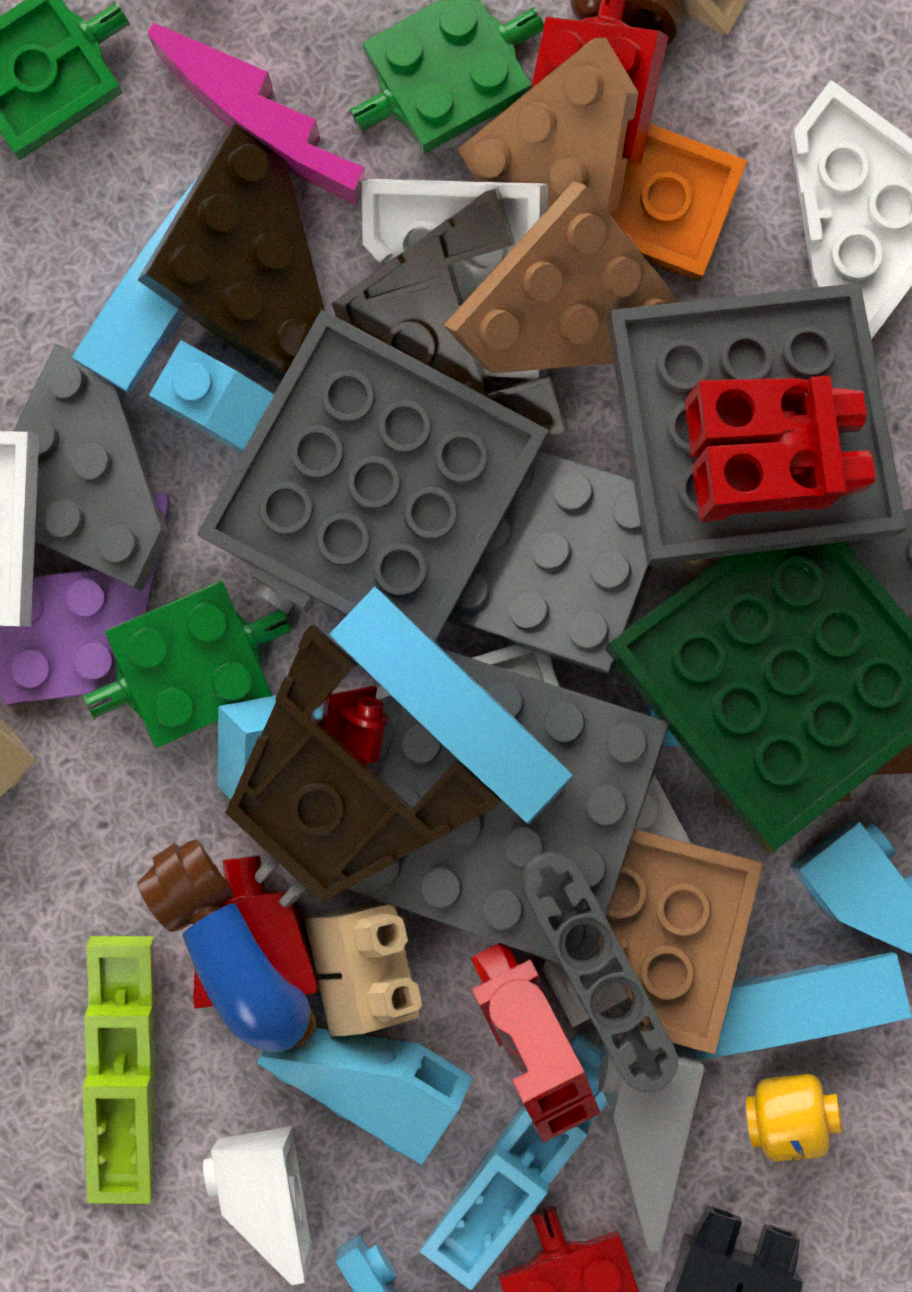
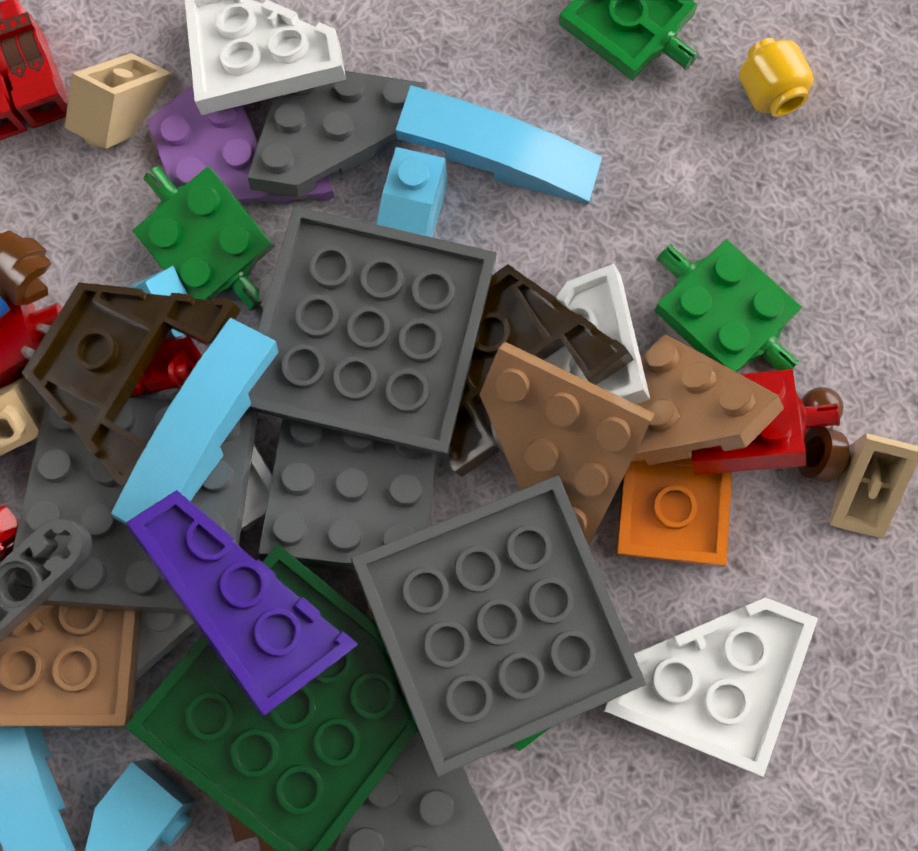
camera: 85 degrees right, 10 degrees down
dark brown plate [137,123,325,381] -> none
dark pink slope [147,22,366,206] -> none
red hips [684,376,876,522] -> none
none -> dark purple wing [126,490,358,717]

